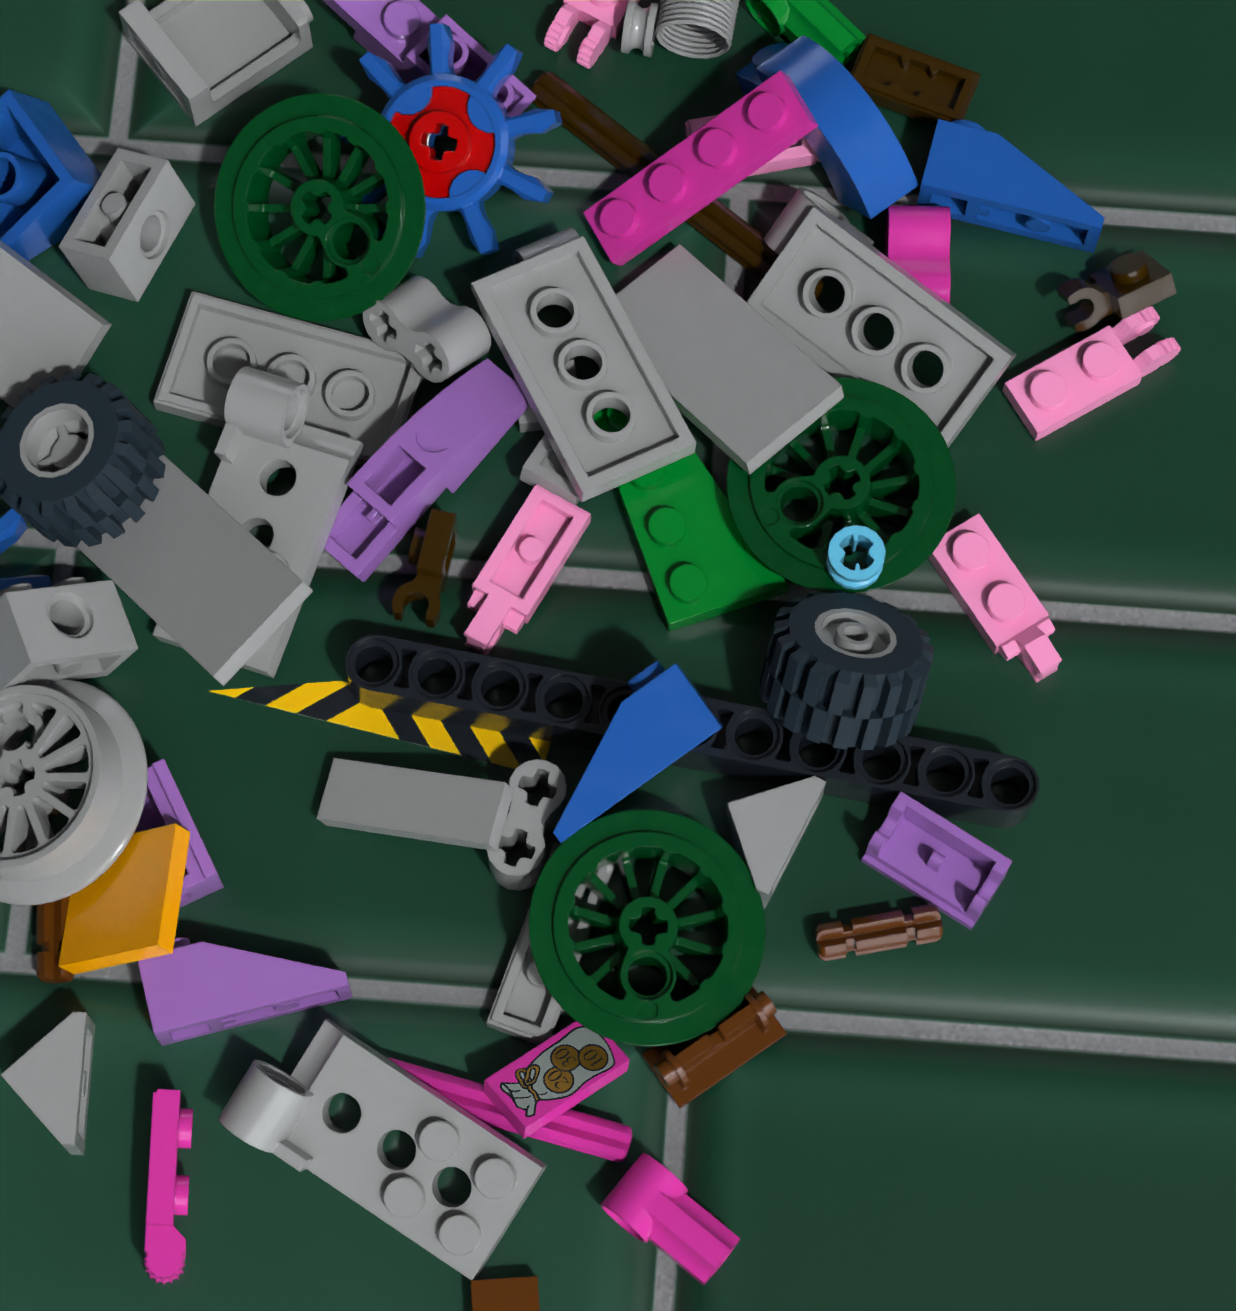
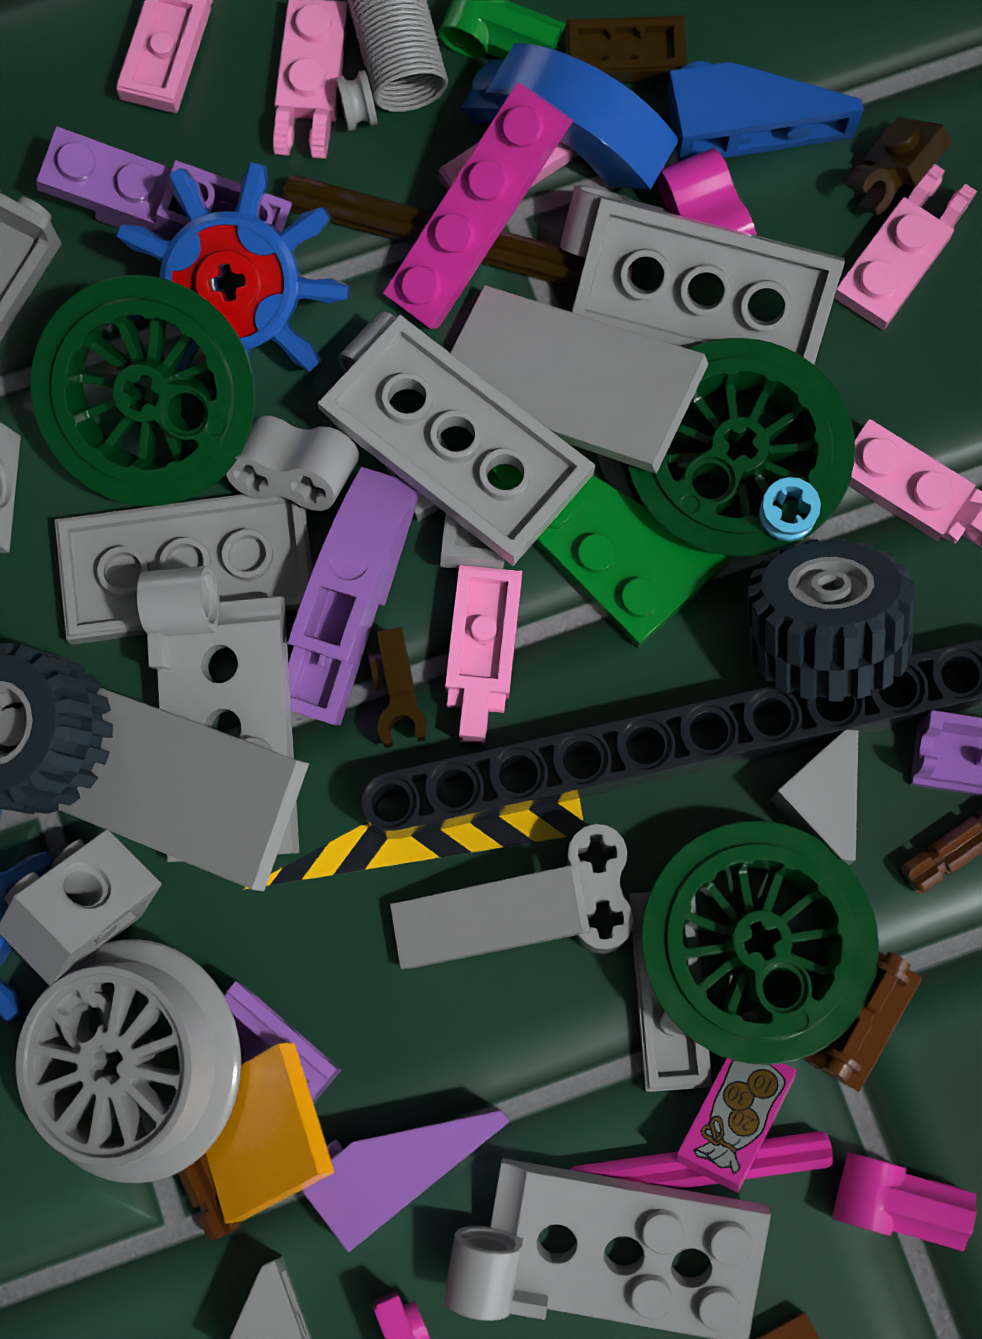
camera: 20 degrees left, 5 degrees up
blue slope [553,660,723,843] -> none

